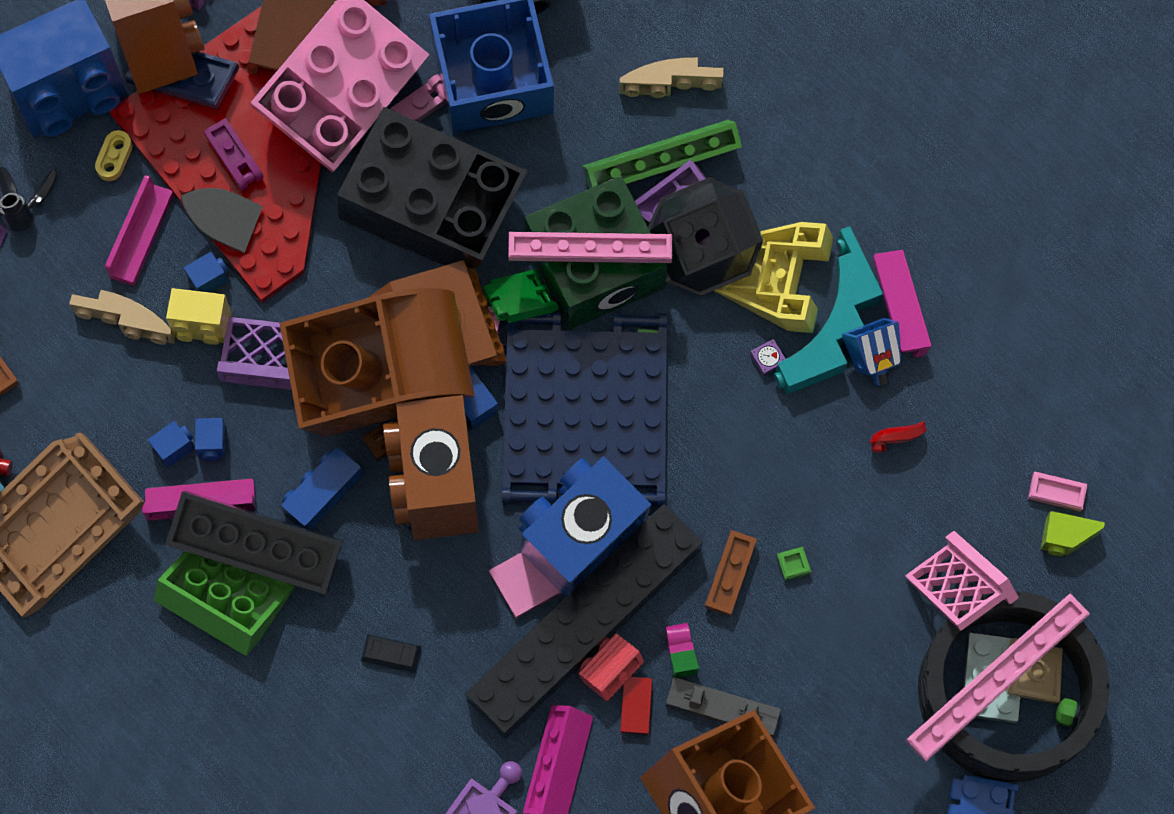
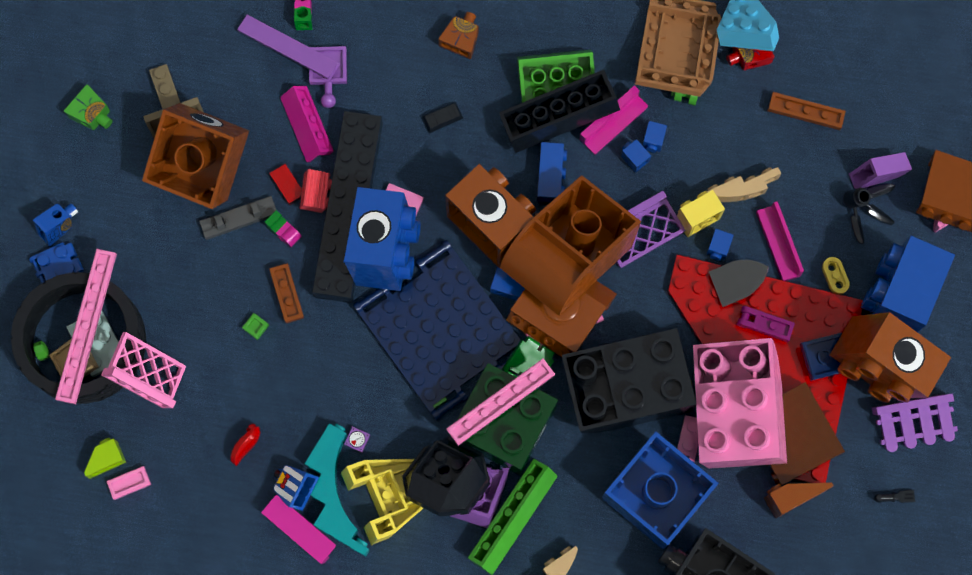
camera: 145 degrees right, 5 degrees up
none -> dark orange torso [438,12,479,59]

